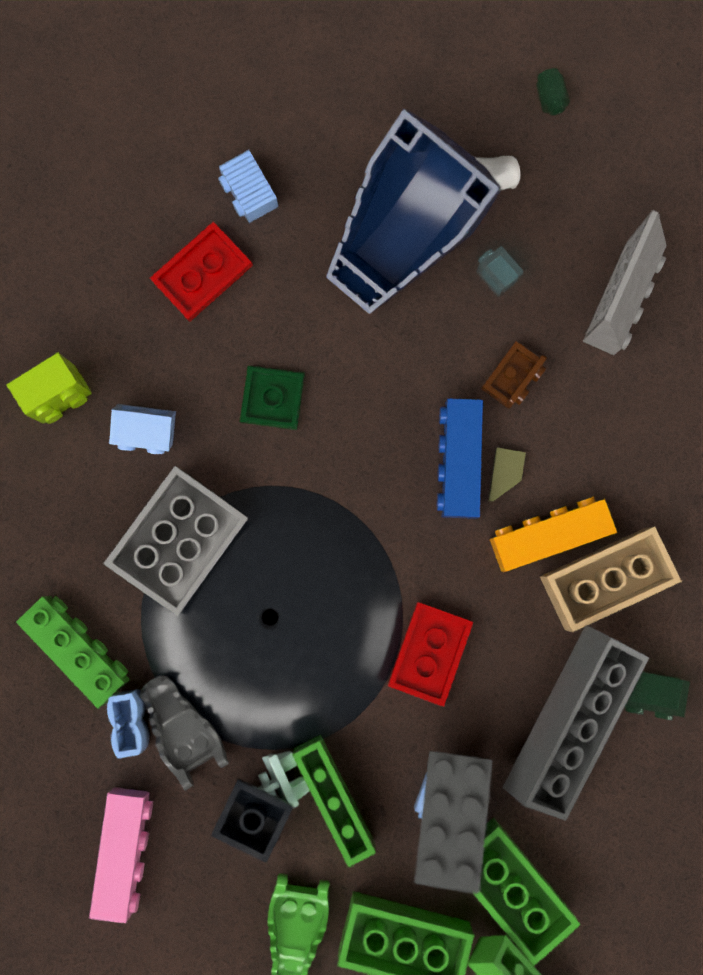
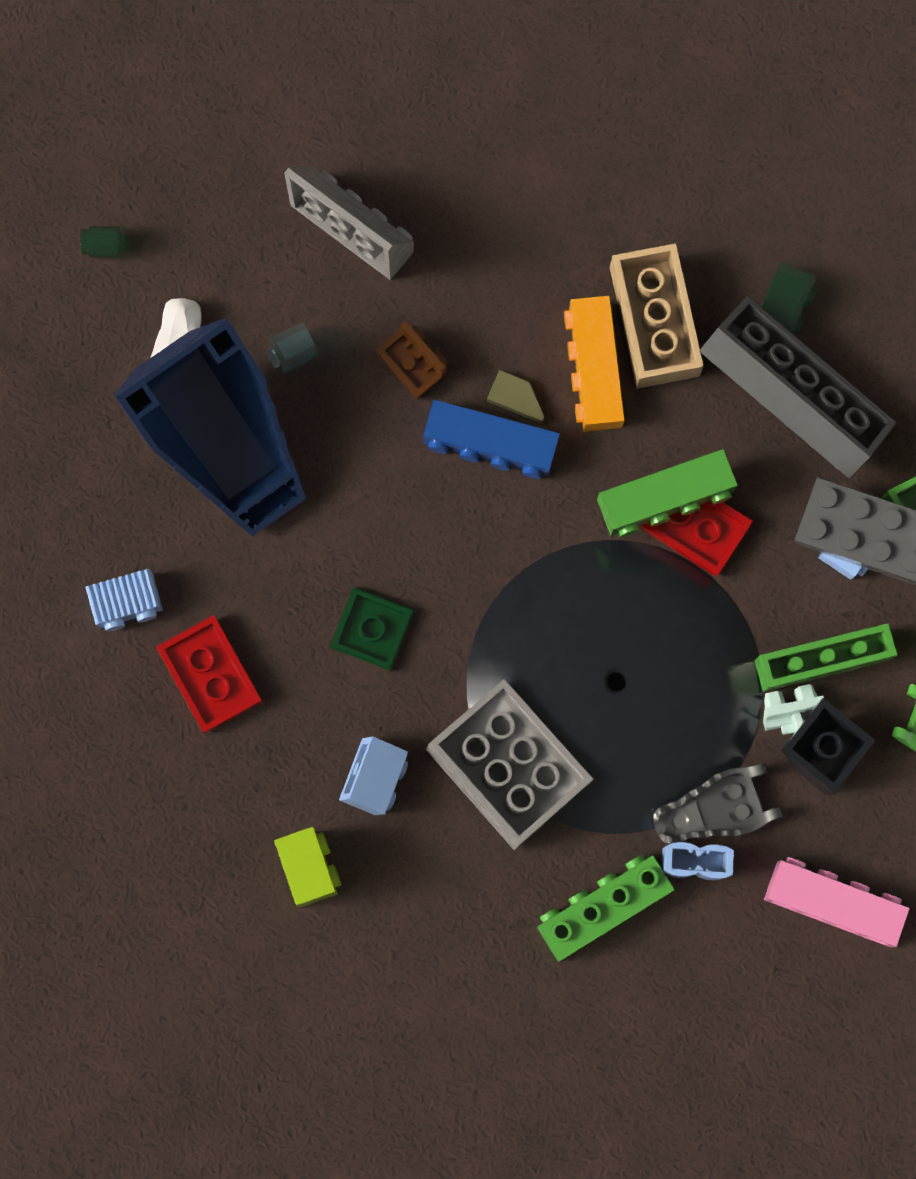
camera: 80 degrees left, 5 degrees down
none -> bright green brick [597,449,738,537]

